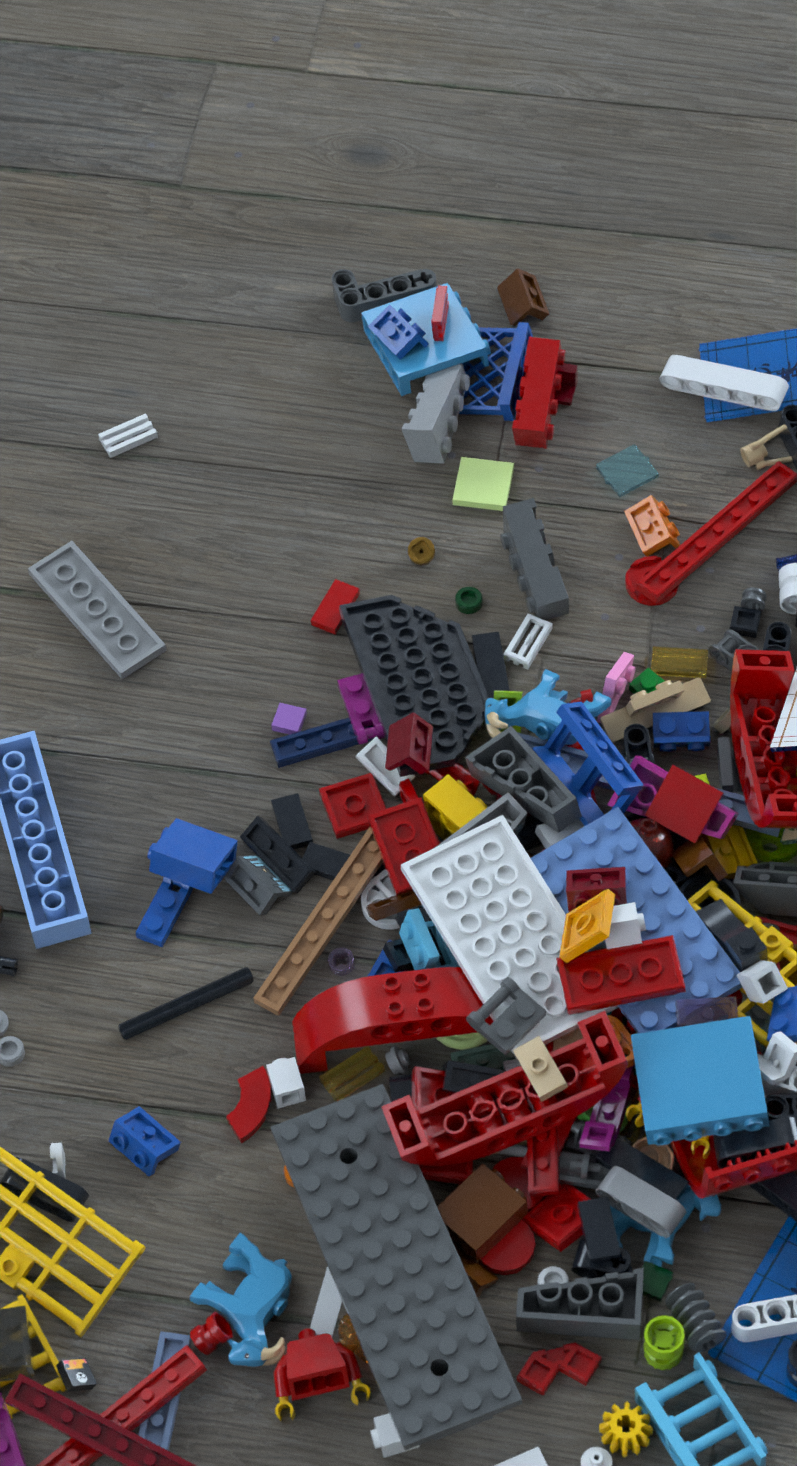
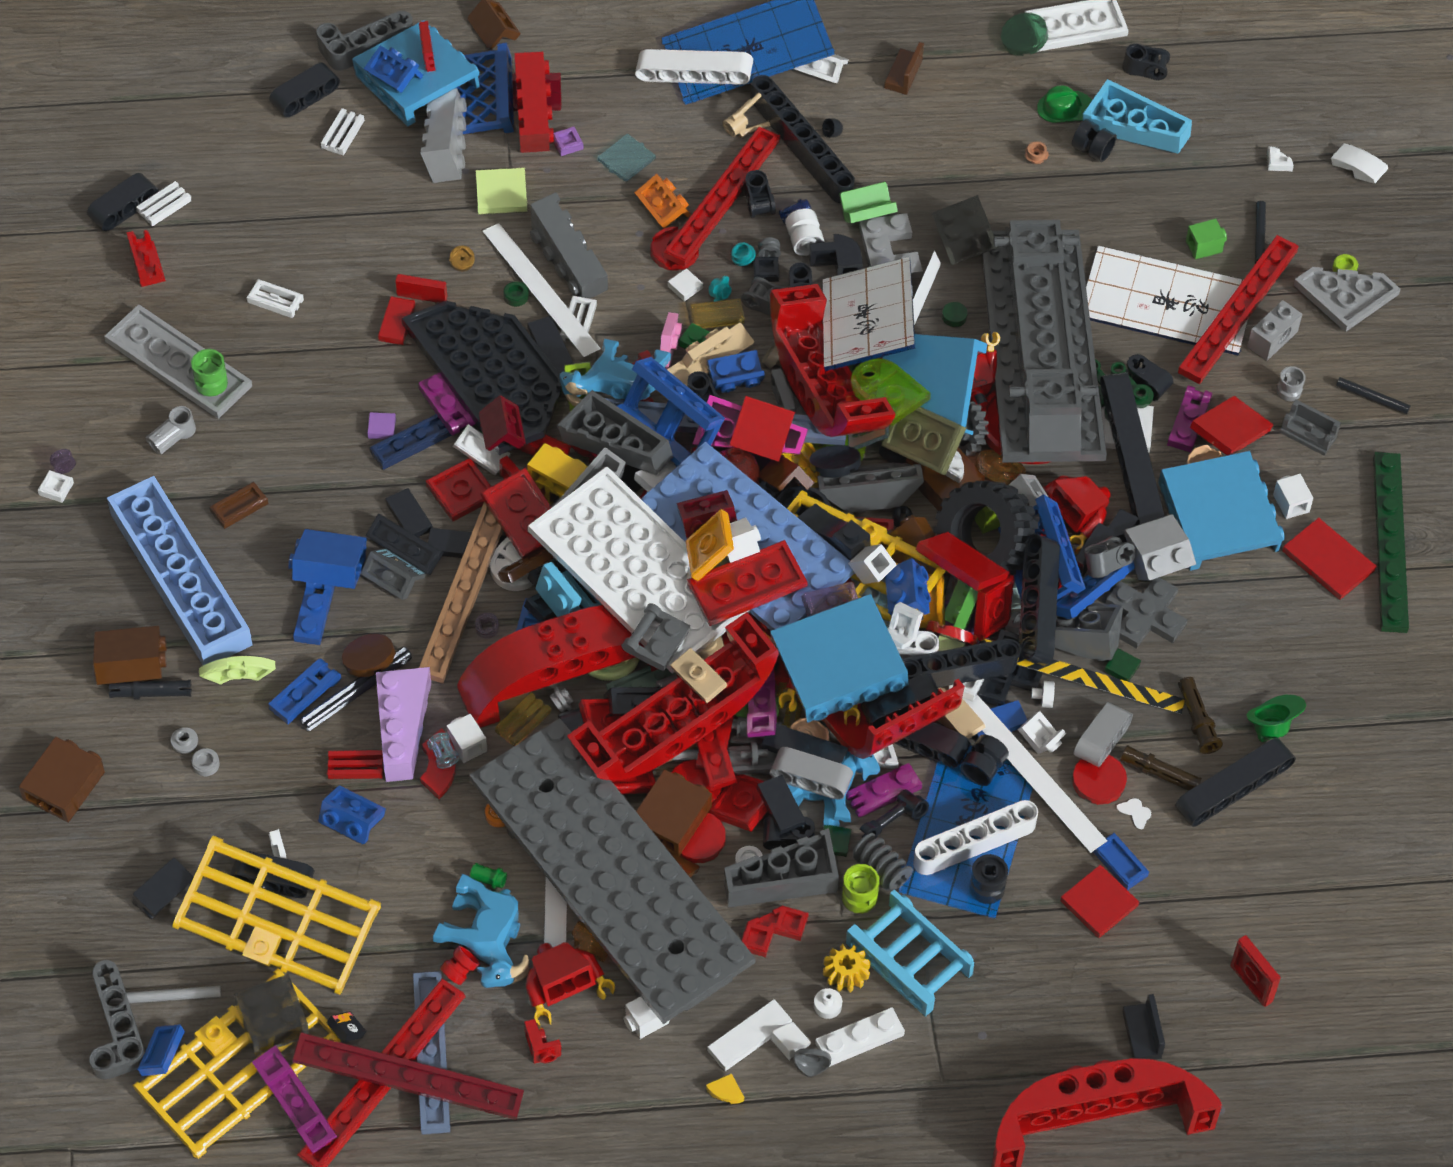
camera: 20 degrees left, 0 degrees up
none -> black beam [87,173,159,231]
none -> red hinge [127,230,166,287]
none -> light grey piece [145,406,196,454]
none -> bright green wheel [191,349,228,397]
none -> yellowish green tile [199,656,276,684]
none -> reddish brown tile [210,482,269,529]
none -> white tile [247,279,304,318]
none -> blue plate [268,659,341,724]
none -> black beam [269,63,340,118]
none -> white tile [321,108,364,156]
none -> red tile [327,750,383,779]
none -> reddish brown tile [342,634,396,677]
none -> lavender wedge [376,667,431,782]
none -> red tile [395,274,447,303]
none -> clear light blue bush [427,732,460,769]
none -> green pin [470,863,507,890]
none -> white sticker [483,223,601,357]
none -> red bracket [524,1019,561,1064]
none -> medium lavender tile [554,127,583,156]
none -> white tile [668,268,703,302]
none -> teal plate [709,276,732,305]
none -> teal plate [731,242,756,266]
none -> black piece [745,170,776,218]
none -> black tile [809,445,862,478]
none -> magenta hinge [846,763,922,817]
none -> black brick [860,789,929,839]
none -> white tile [873,744,899,769]

